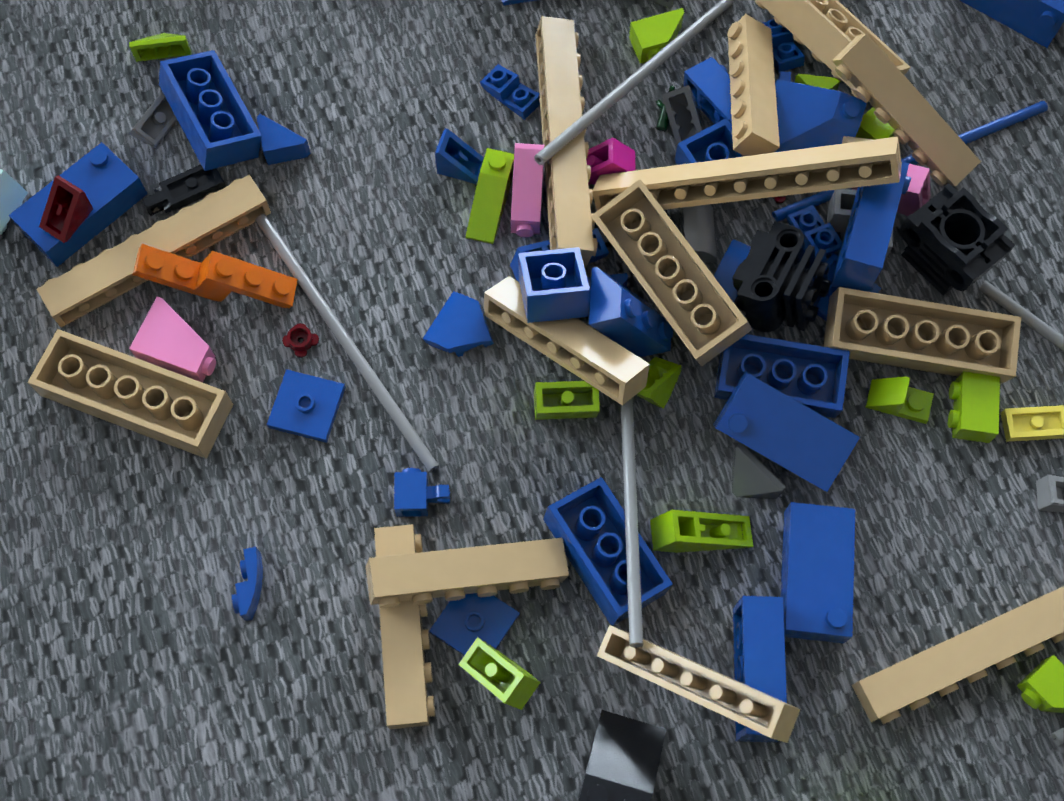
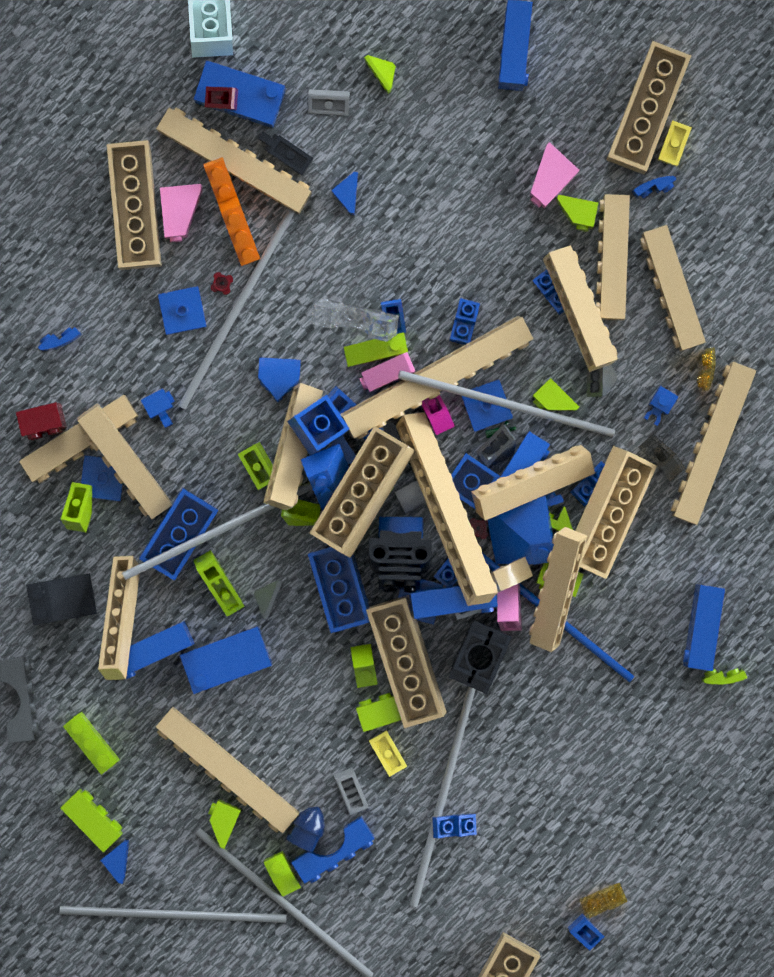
camera: 65 degrees right, 20 degrees up
blue brick [159,50,262,171] -> none
blue brick [713,371,860,492] -> none
none -> dark red brick [16,402,67,441]
none -> clear arch [311,298,399,342]
none -> blue plate [461,379,513,432]

